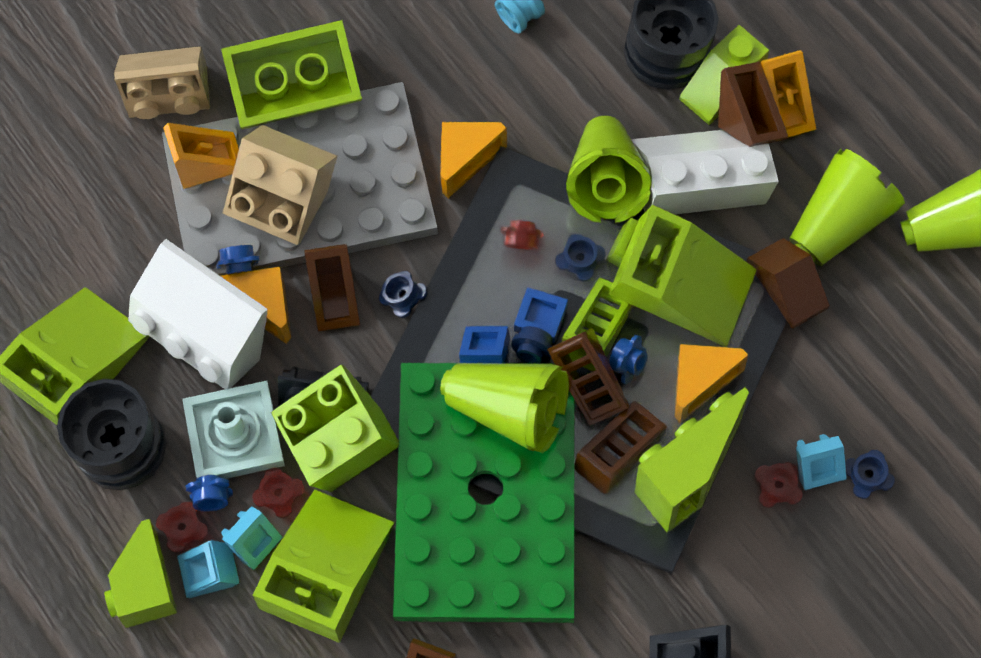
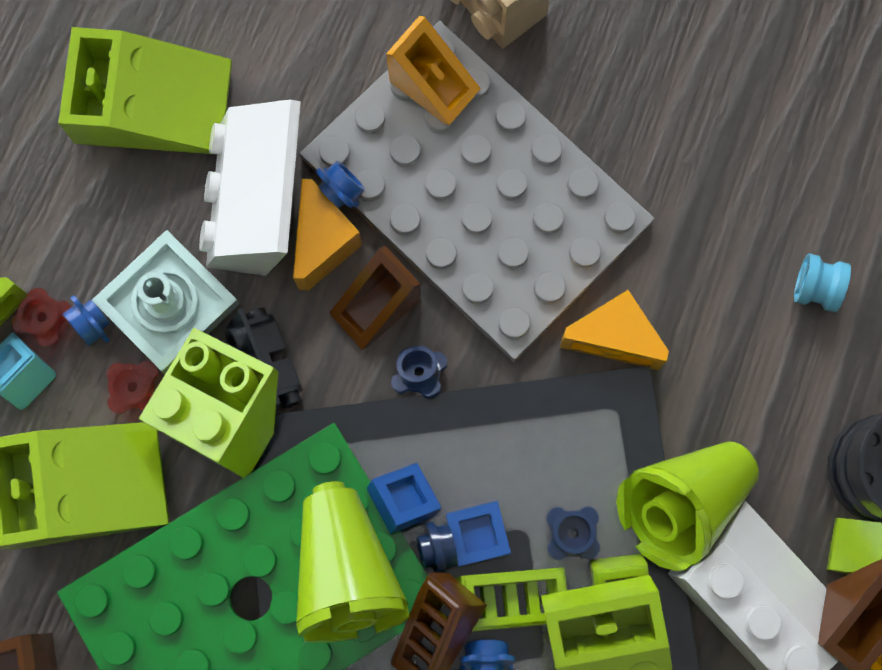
camera: 55 degrees right, 10 degrees up
black wheel [57,379,167,490] -> none
lime slope [221,20,362,130] -> none
tile [221,506,283,570] -> none
tan slope [222,125,337,245] -> none
clear red plate [500,220,544,250] -> none

